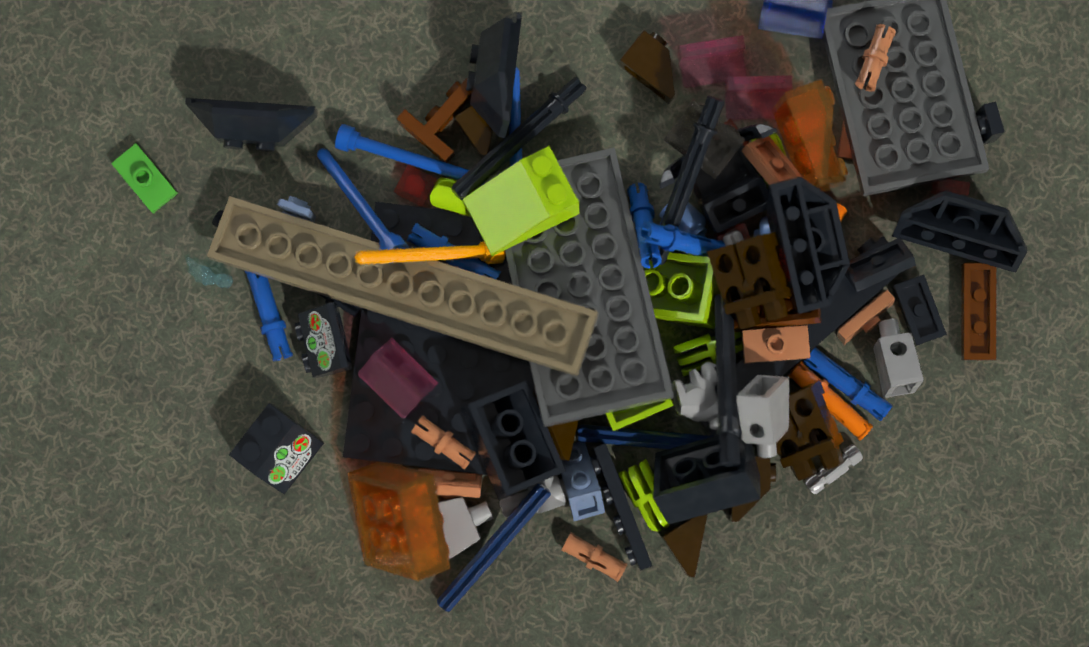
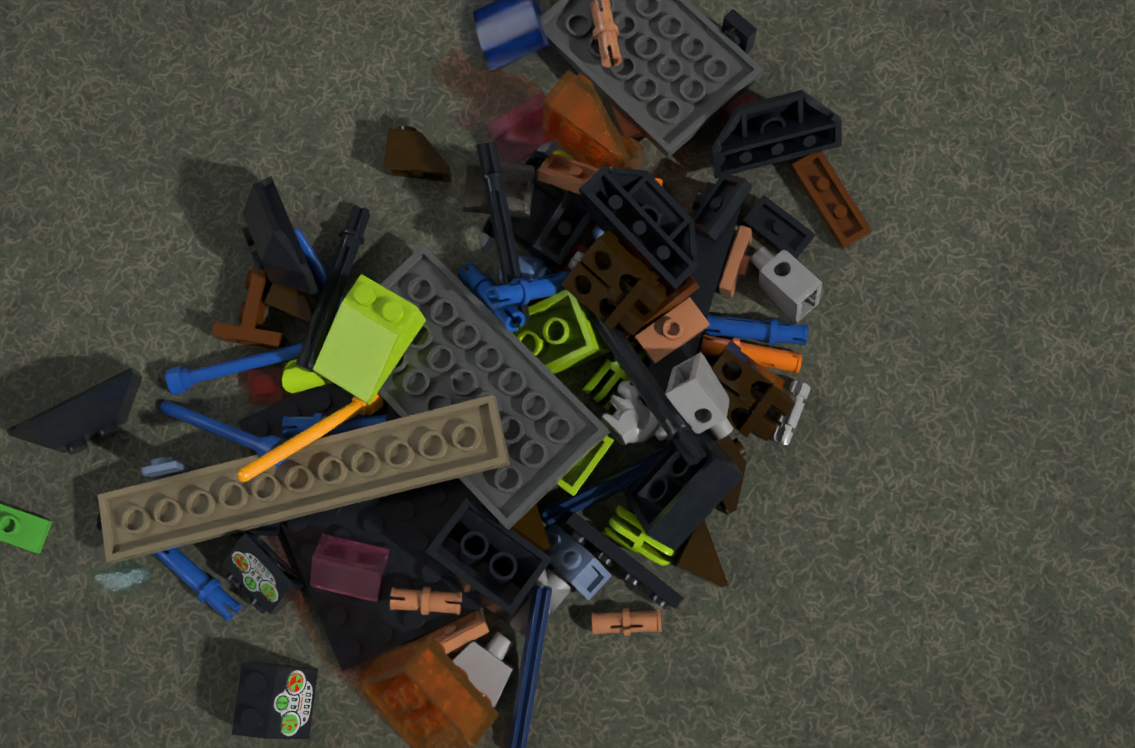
camera: 25 degrees left, 5 degrees down
clear pink panel [678,35,746,88] -> none

